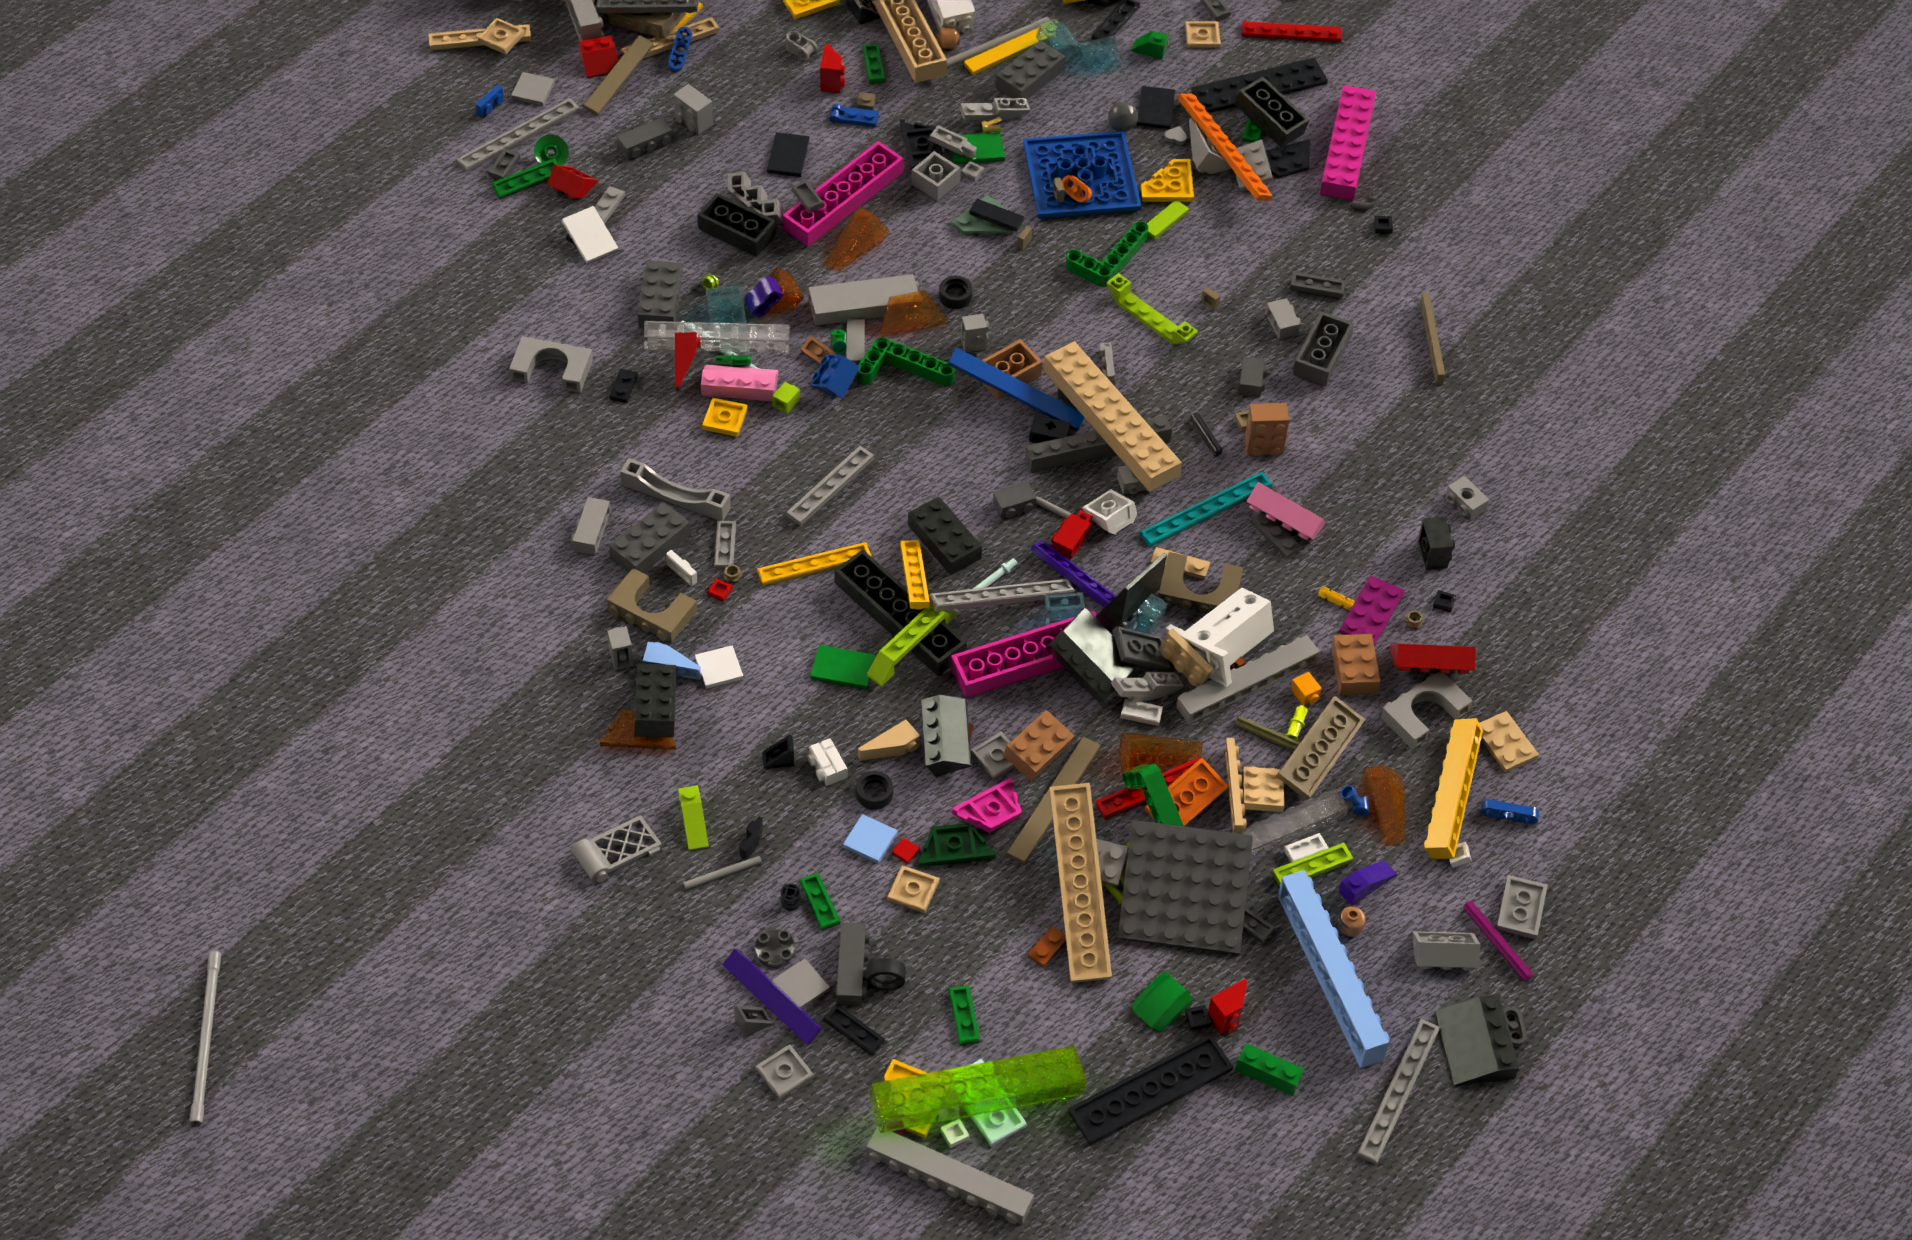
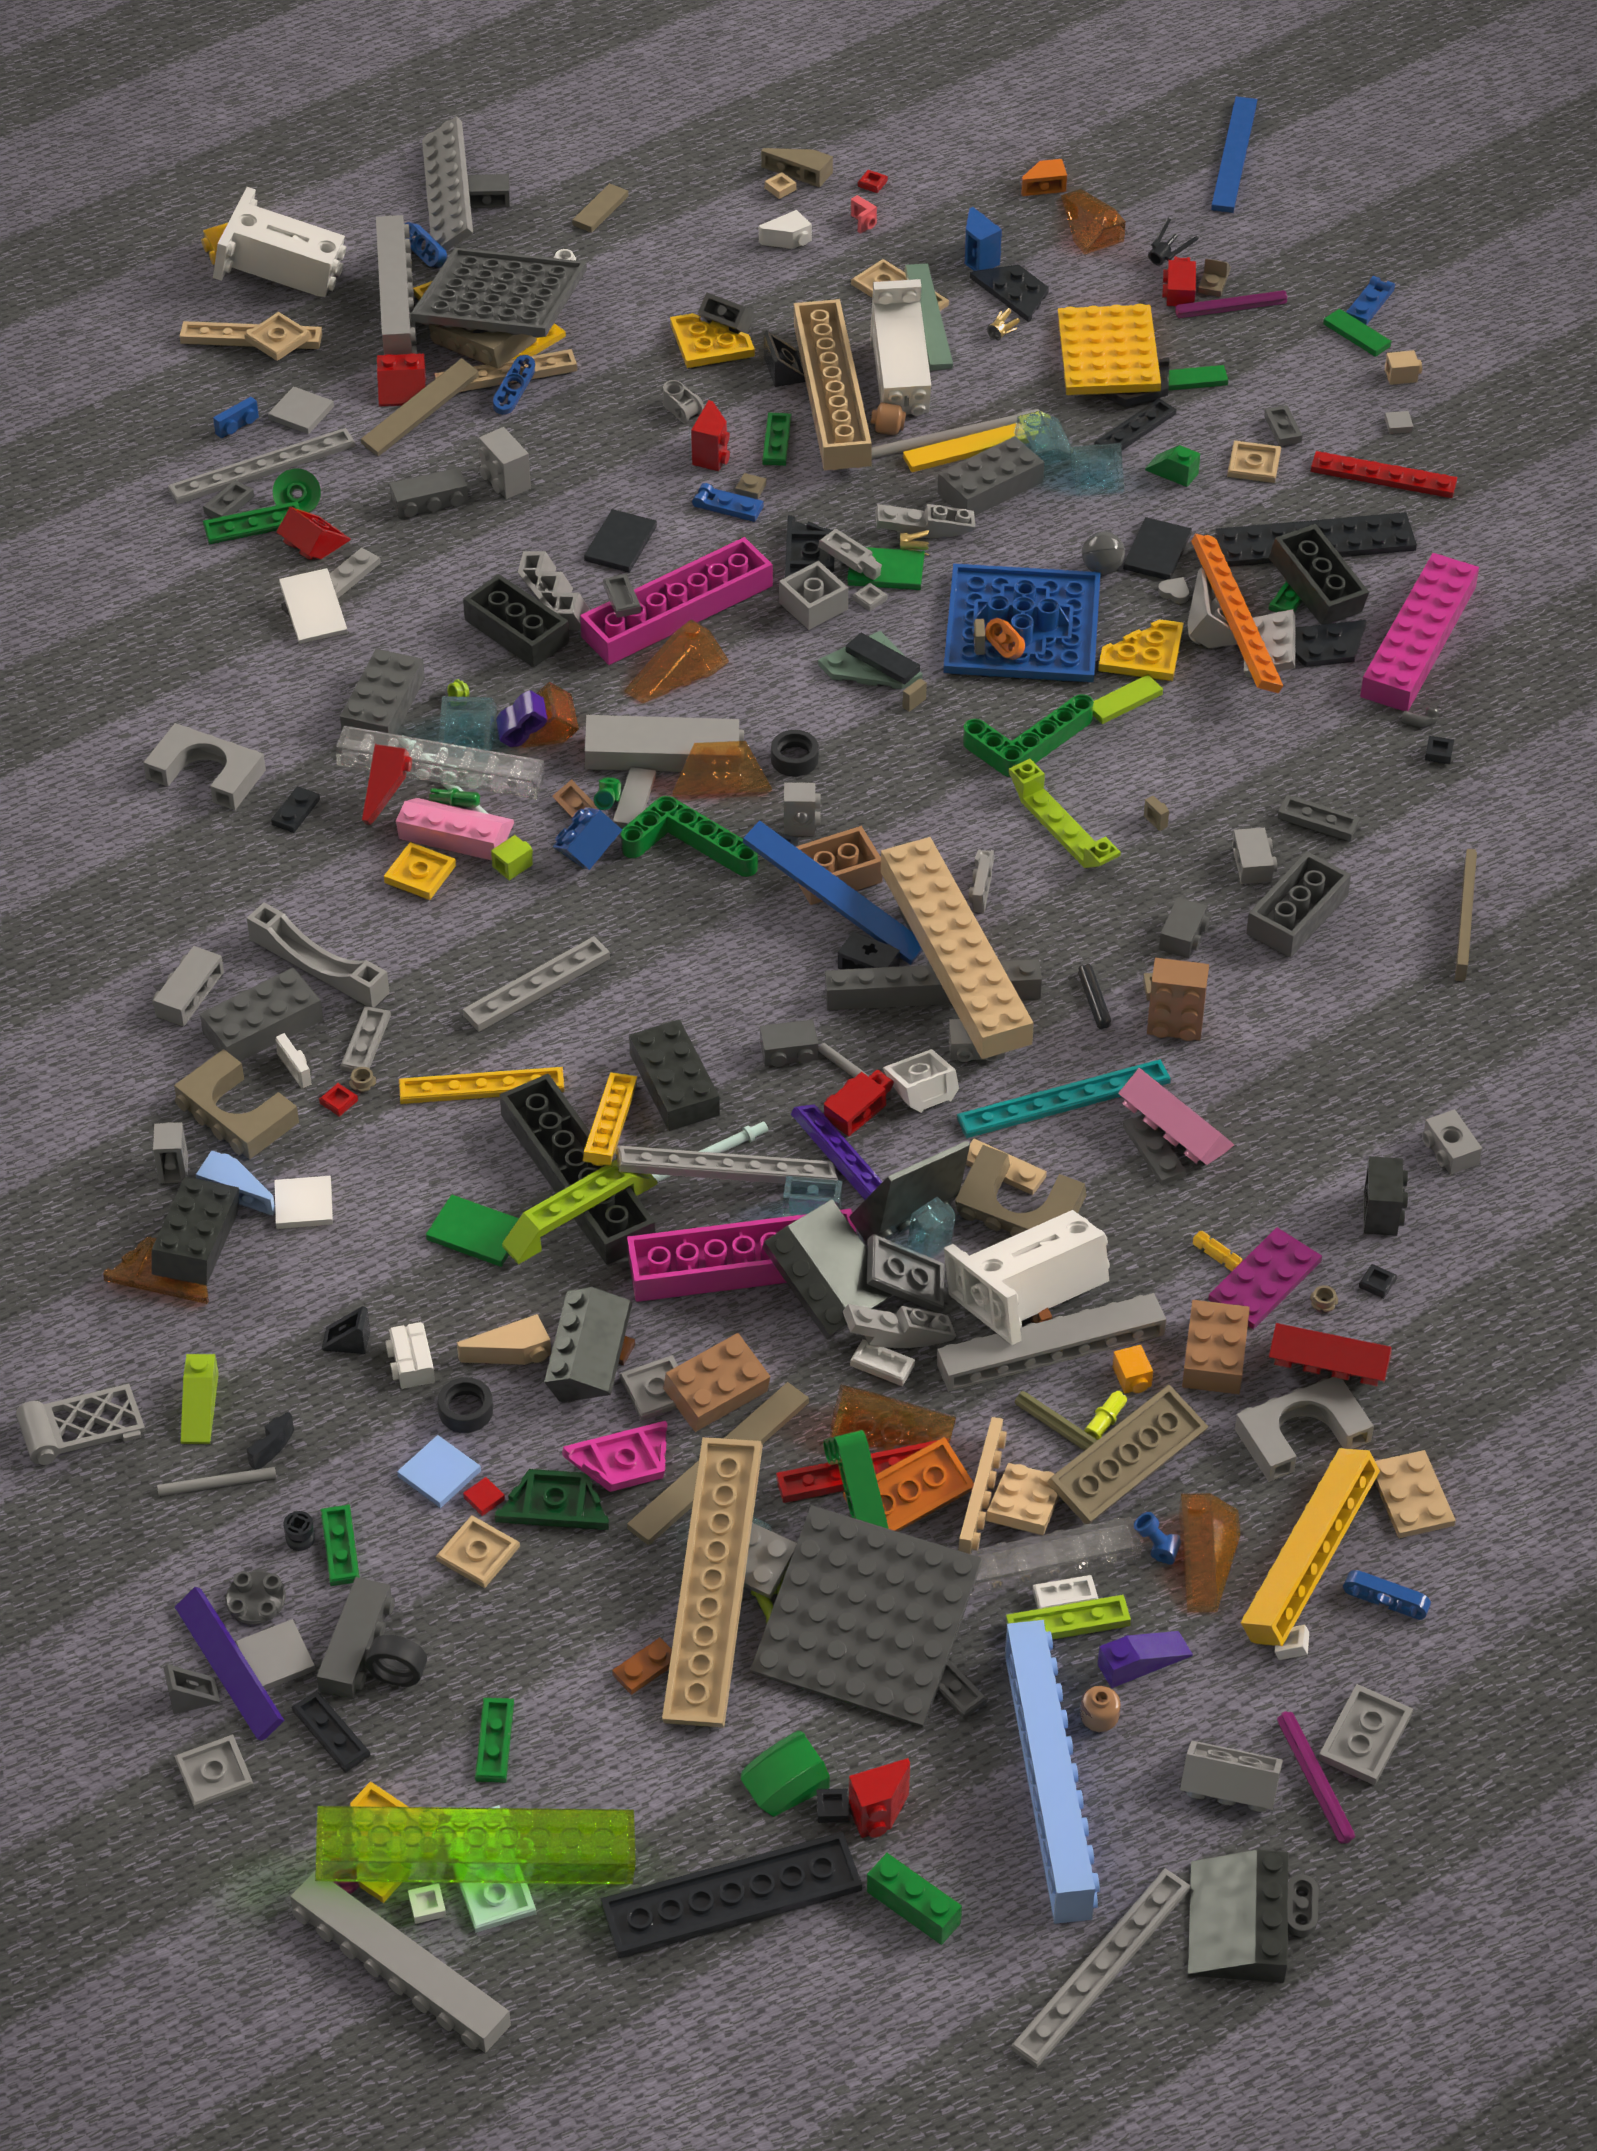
camera: 15 degrees right, 5 degrees down
tan plate [1158,628,1214,687] -> none

